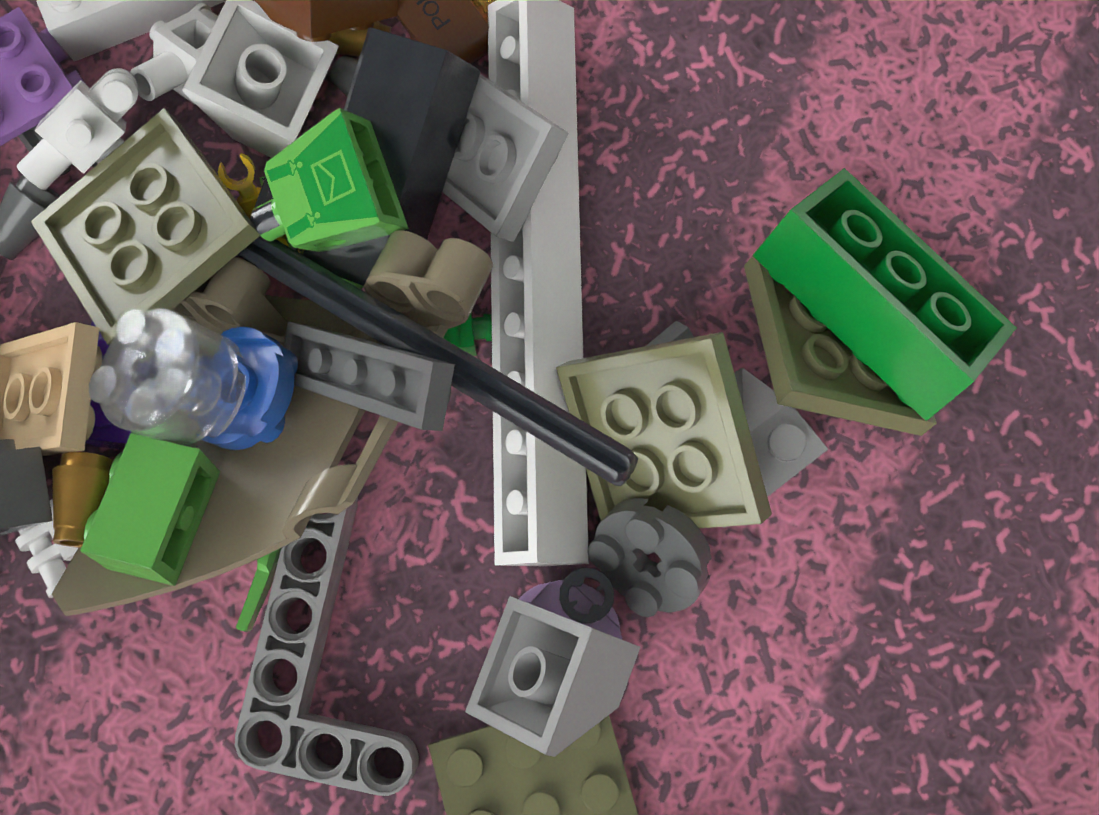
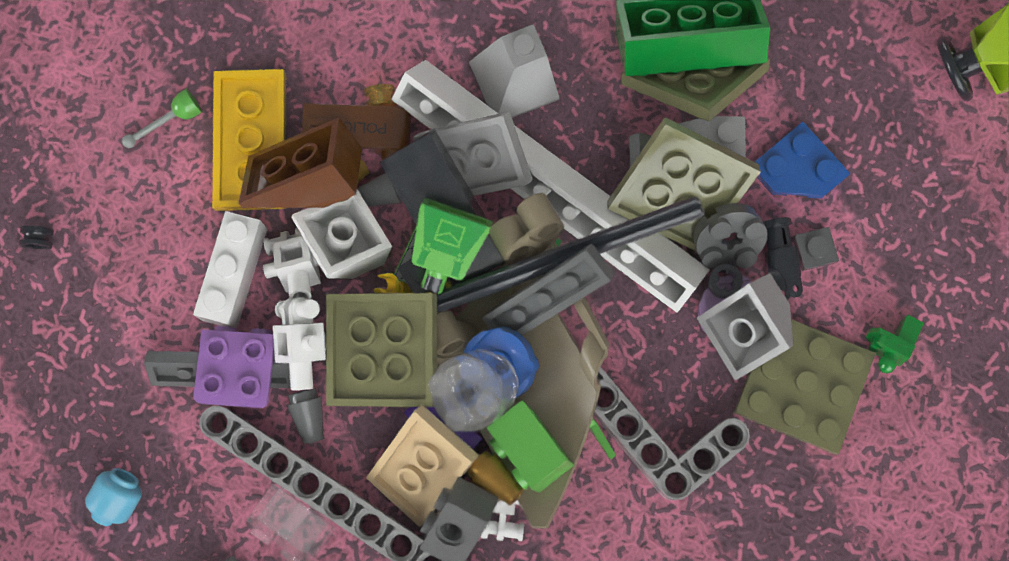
camera: 50 degrees left, 0 degrees up
none -> light grey slope [469,24,559,118]
none -> blue plate [755,122,851,199]
none -> black piece [763,217,803,300]
none -> dark grey plate [793,227,839,271]

